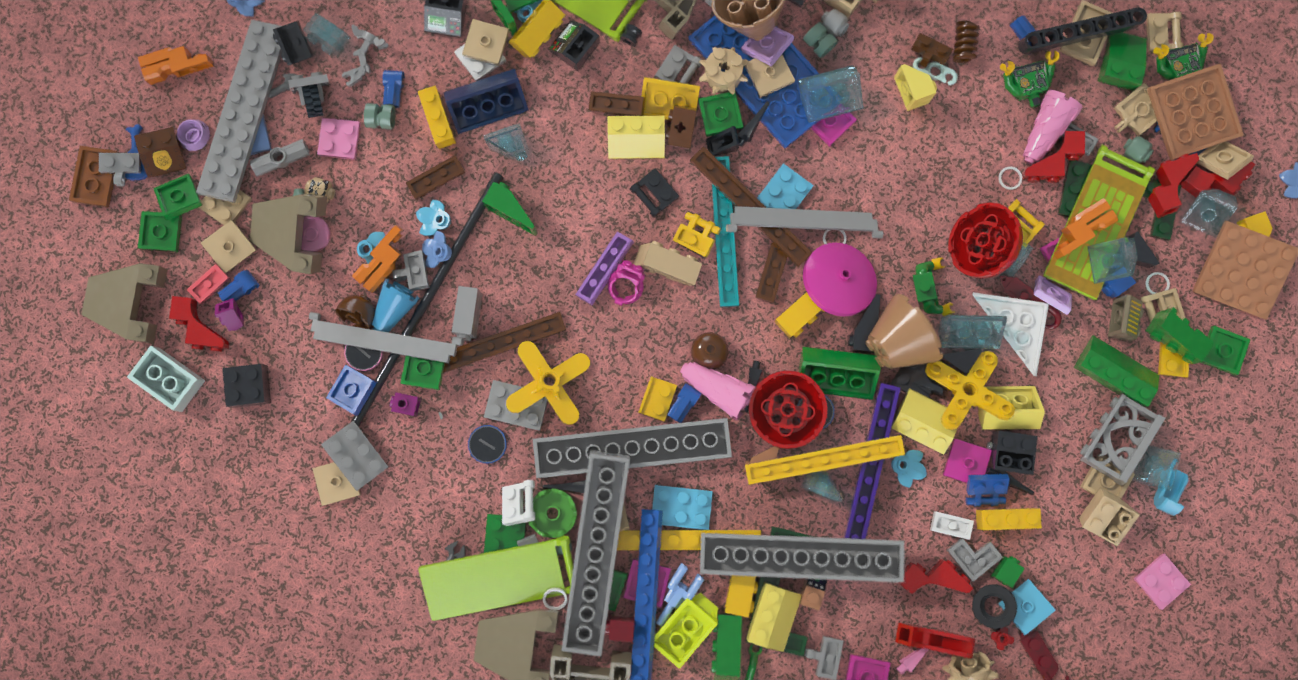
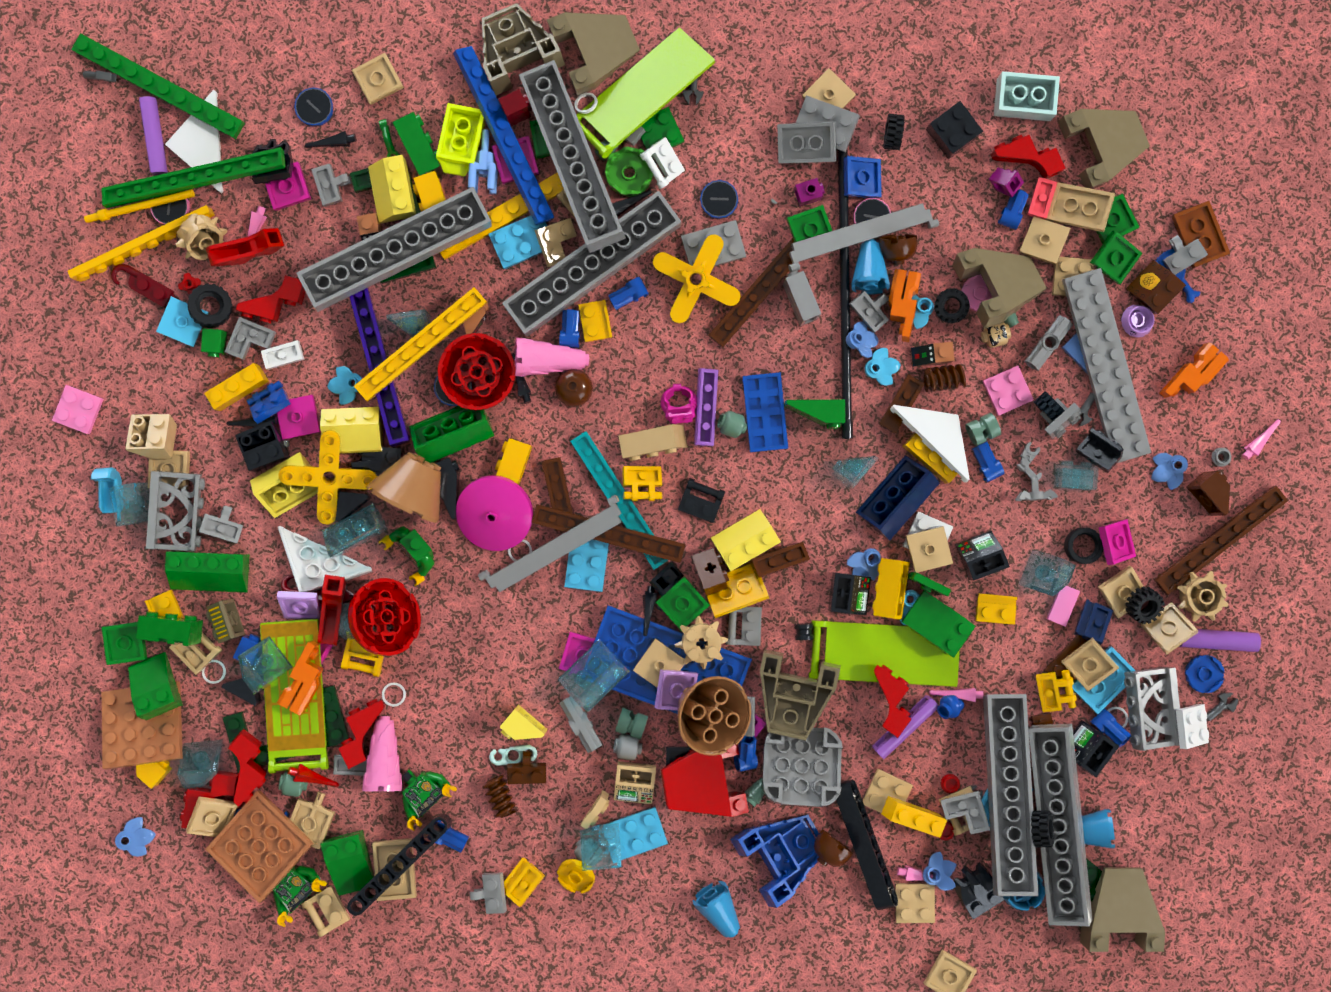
camera: 150 degrees right, 5 degrees up
none -> green slope [128,652,183,721]
none -> light grey plate [198,506,243,544]
none -> red piece [288,764,339,787]
none -> red arch [318,575,346,646]
none -> tan plate [534,218,577,267]
none -> light grey piece [559,694,602,753]
none -> blue piece [608,277,649,310]
none -> sand green head [717,411,747,438]
none -> blue plate [742,372,788,453]
none -> light grey plate [777,122,836,163]
none -> medium blue plate [846,548,881,581]
none -> black tyre [883,113,905,150]
none -> white tile [890,405,970,482]
none -> slope [911,342,955,367]
none -> reddish brown piece [923,364,966,392]
none -> black tyre [934,288,970,323]
none -> tan plate [1046,182,1115,232]

